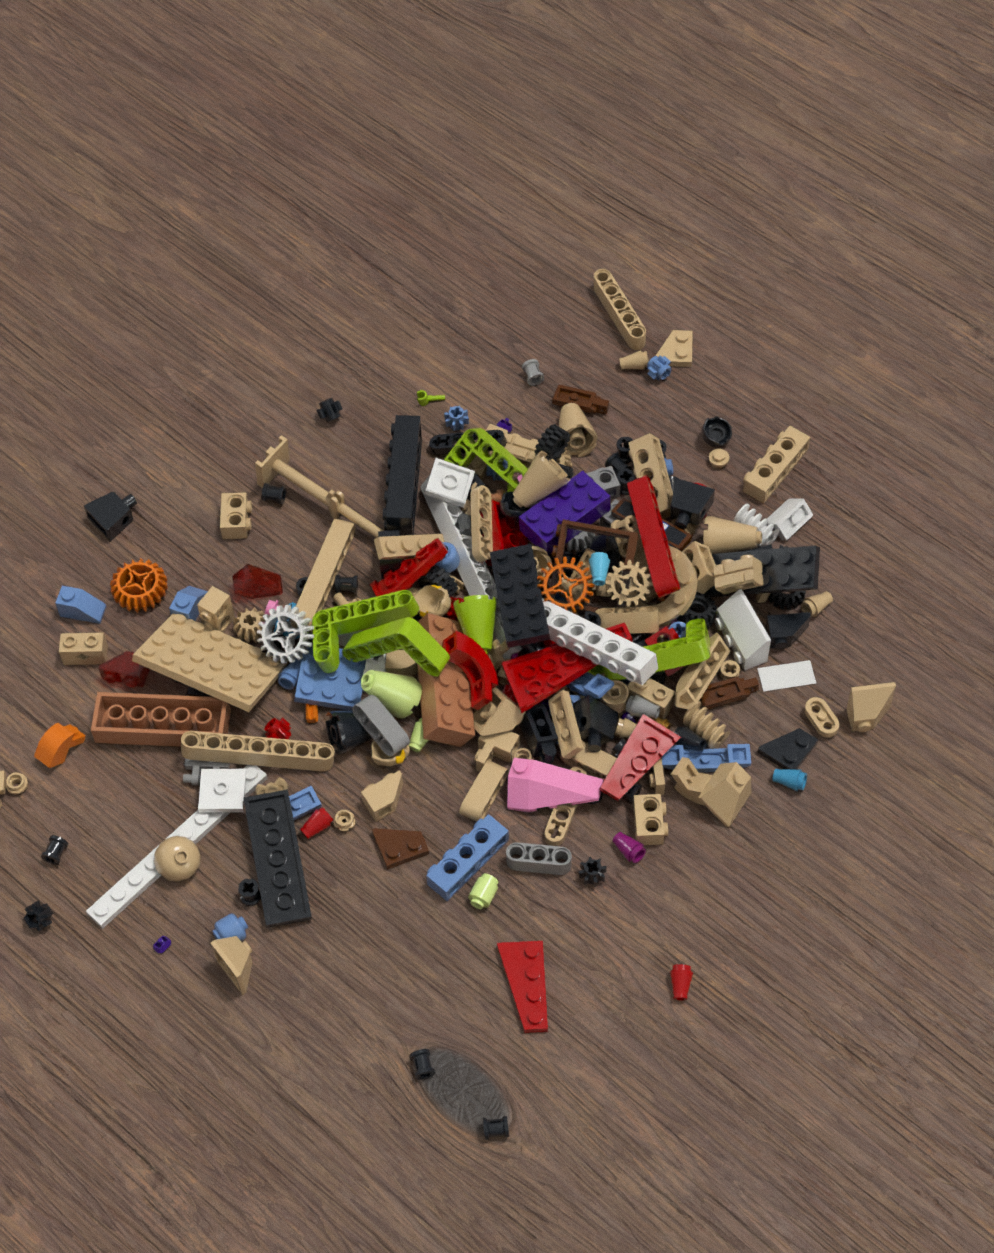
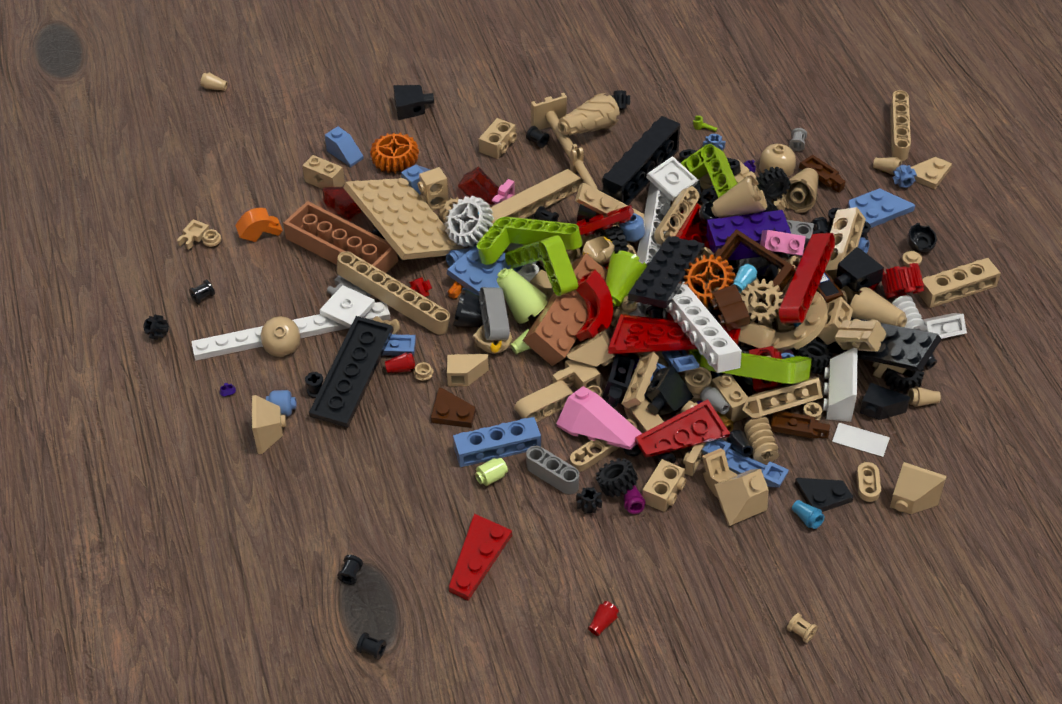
camera: 30 degrees right, 10 degrees down
none -> bright pink plate [492,179,515,206]
none -> tan cone [557,93,620,136]
none -> black tyre [596,458,638,497]
none -> black bush [700,188,718,203]
none -> reddish brown brick [710,285,750,332]
none -> tan cylinder [759,144,796,177]
none -> bright pink brick [760,230,806,256]
none -> tan bush [787,613,818,643]
none -> medium blue wing [848,188,915,229]
none -> red brick [882,263,924,299]

